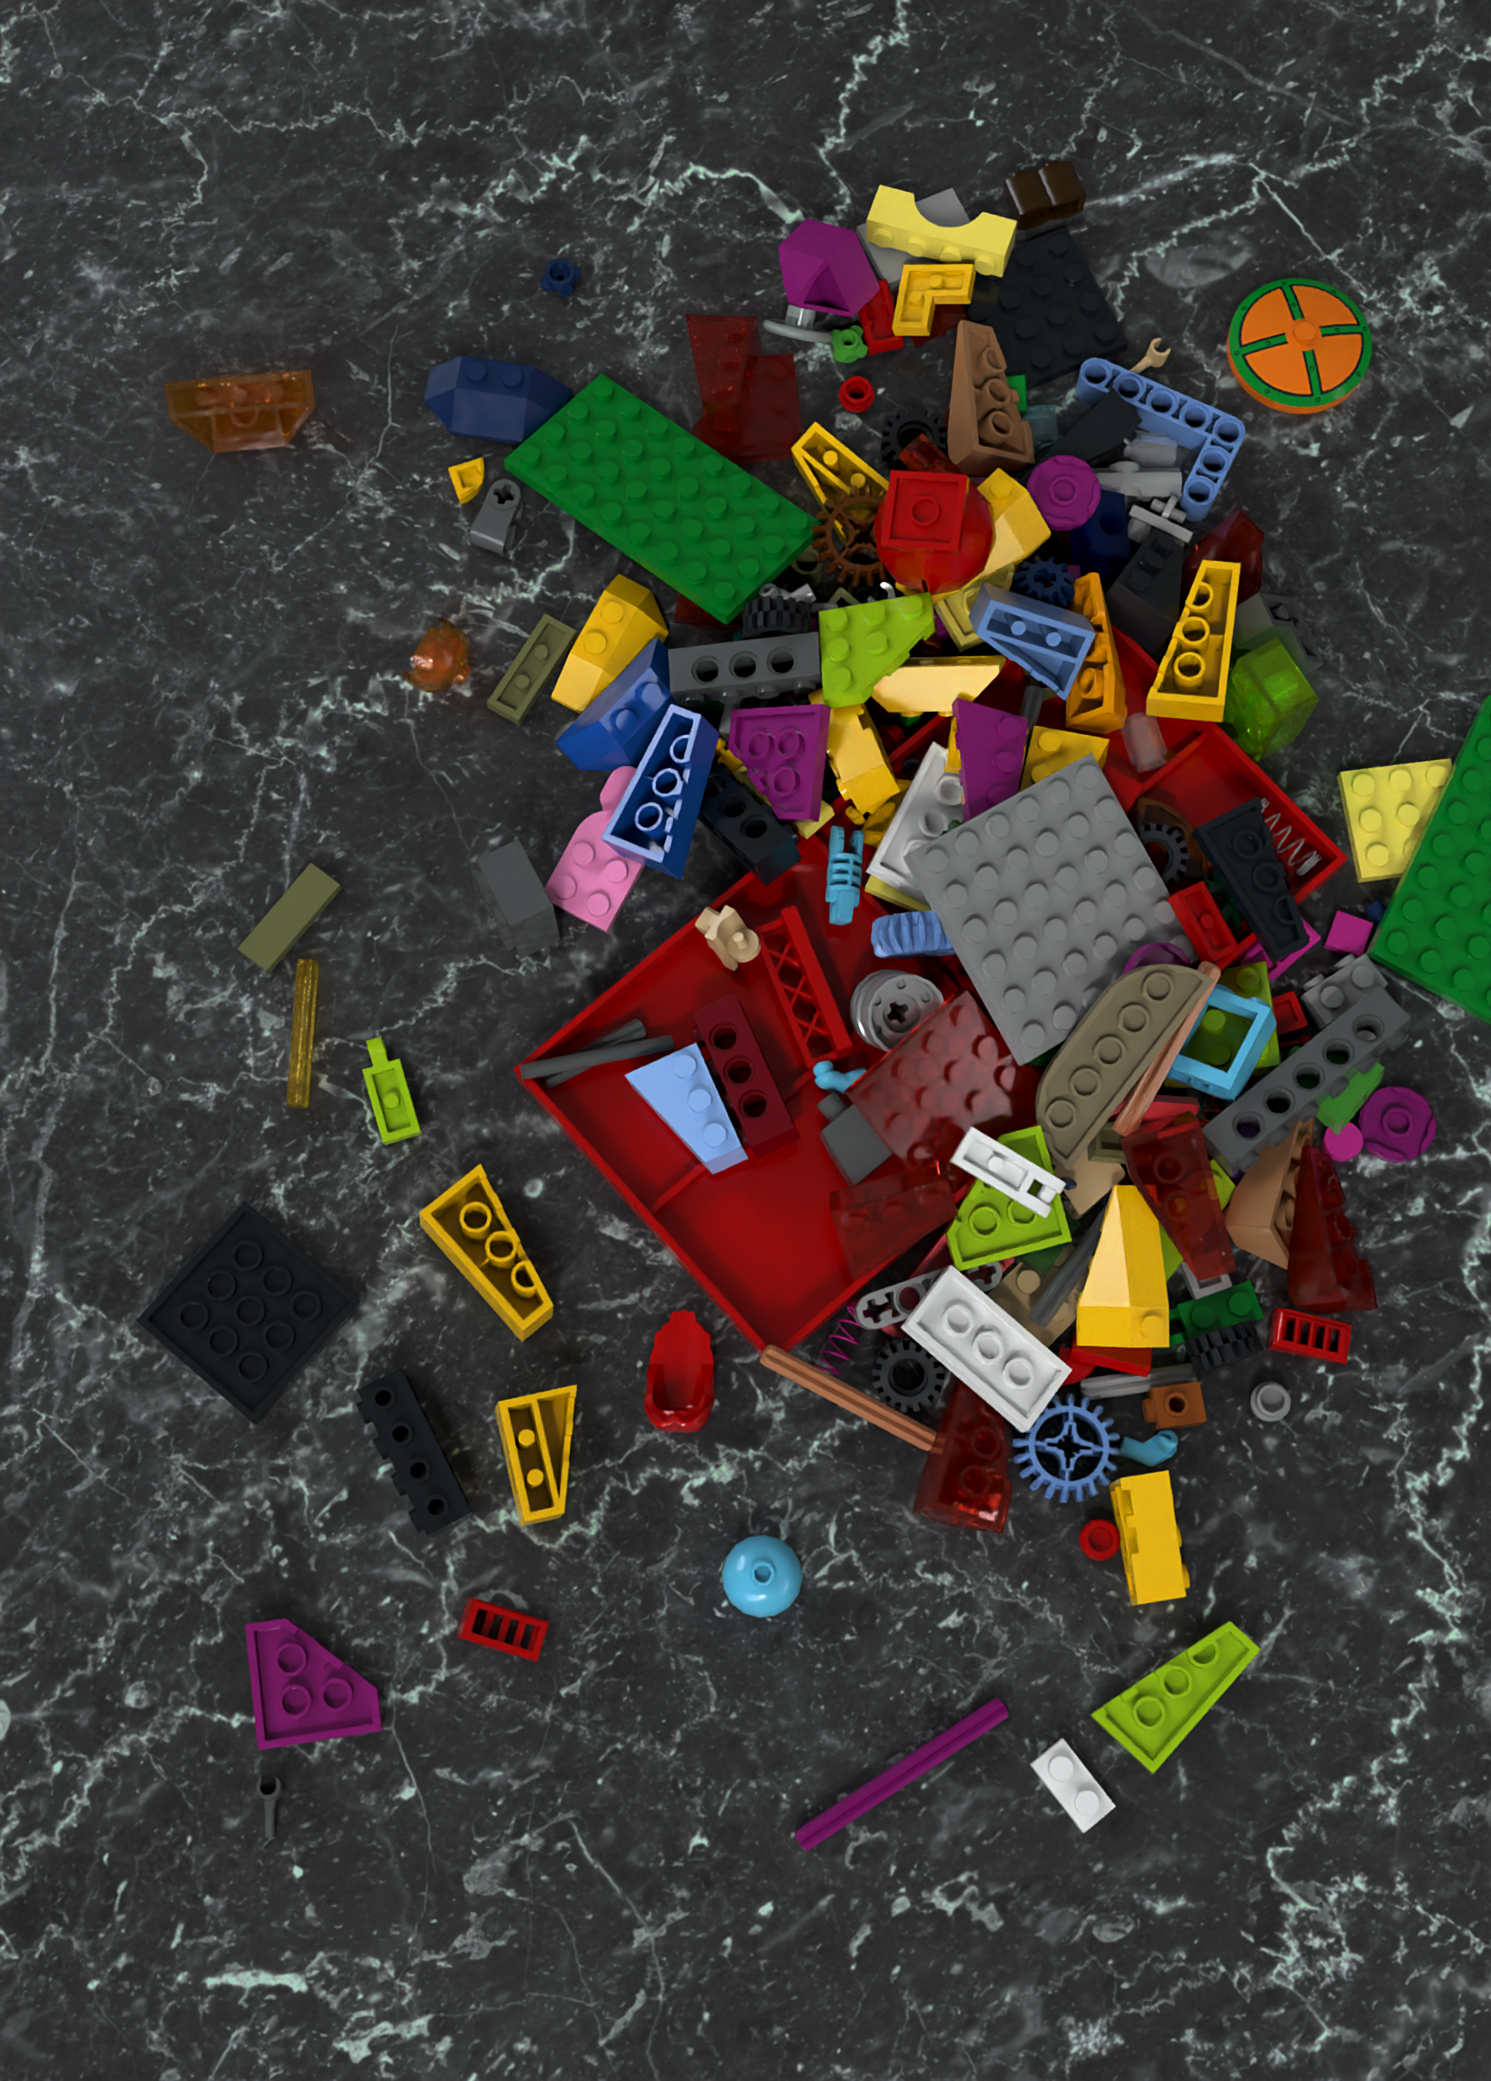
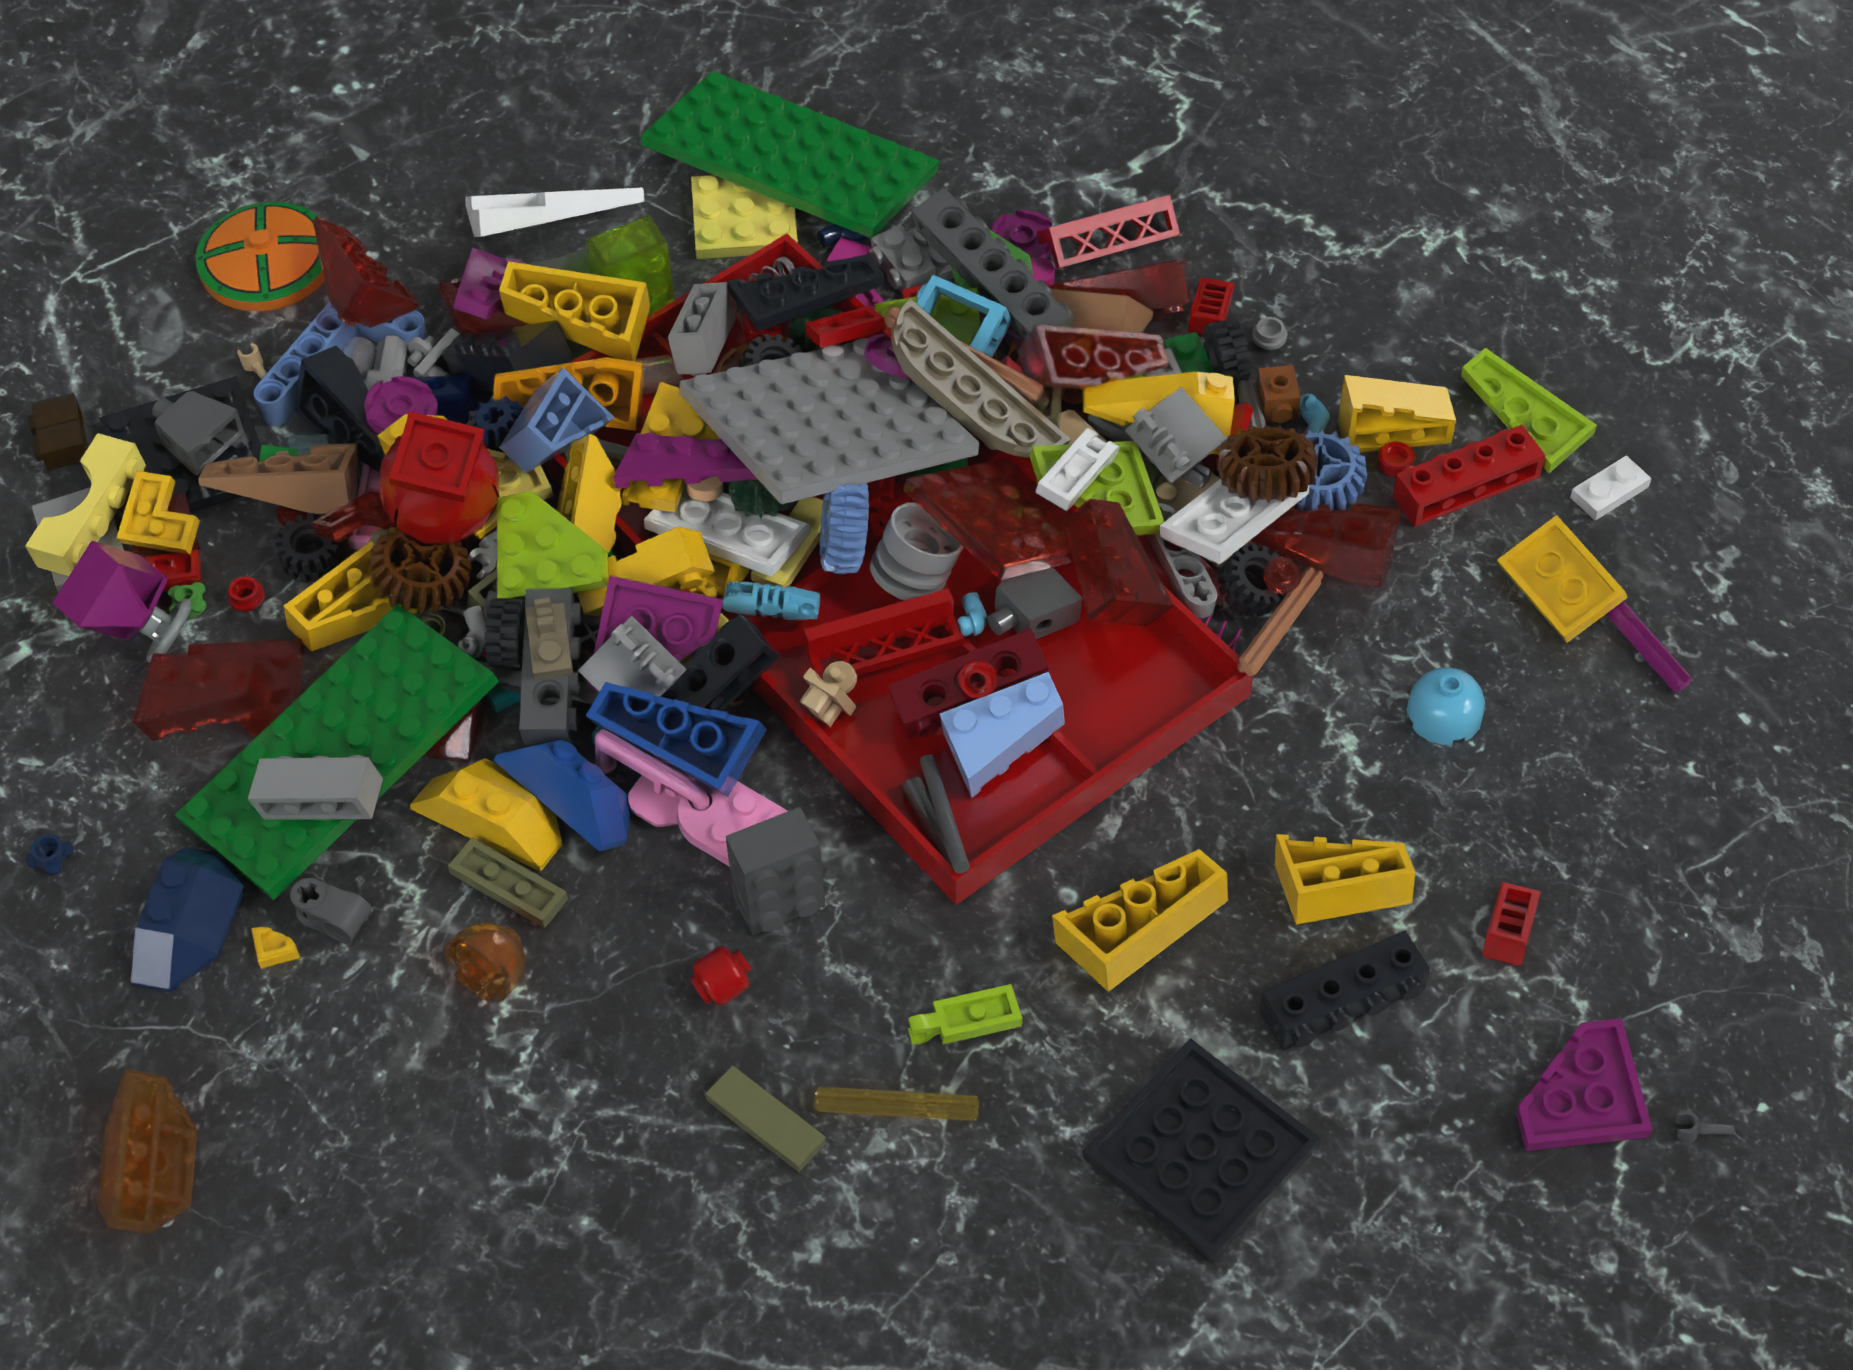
camera: 85 degrees left, 20 degrees down
red hair [643,1309,715,1433] -> none
none -> dark grey torso [152,391,244,476]
none -> light grey brick [248,755,383,820]
none -> clear red wedge [313,216,419,328]
none -> magenta wing [454,248,525,320]
none -> white wedge [465,188,644,237]
none -> dark tan plate [525,597,573,680]
none -> light grey hinge [578,616,687,697]
none -> light grey brick [668,282,736,376]
none -> red head [689,946,752,1006]
none -> red plate [958,660,998,698]
none -> fence [1036,195,1180,269]
none -> light grey hinge [1125,387,1227,483]
none -> reddish brown gear [1217,424,1318,503]
none -> clear red plate [1264,557,1301,594]
none -> red brick [1393,424,1545,527]
none -> yellow plate [1497,515,1628,643]

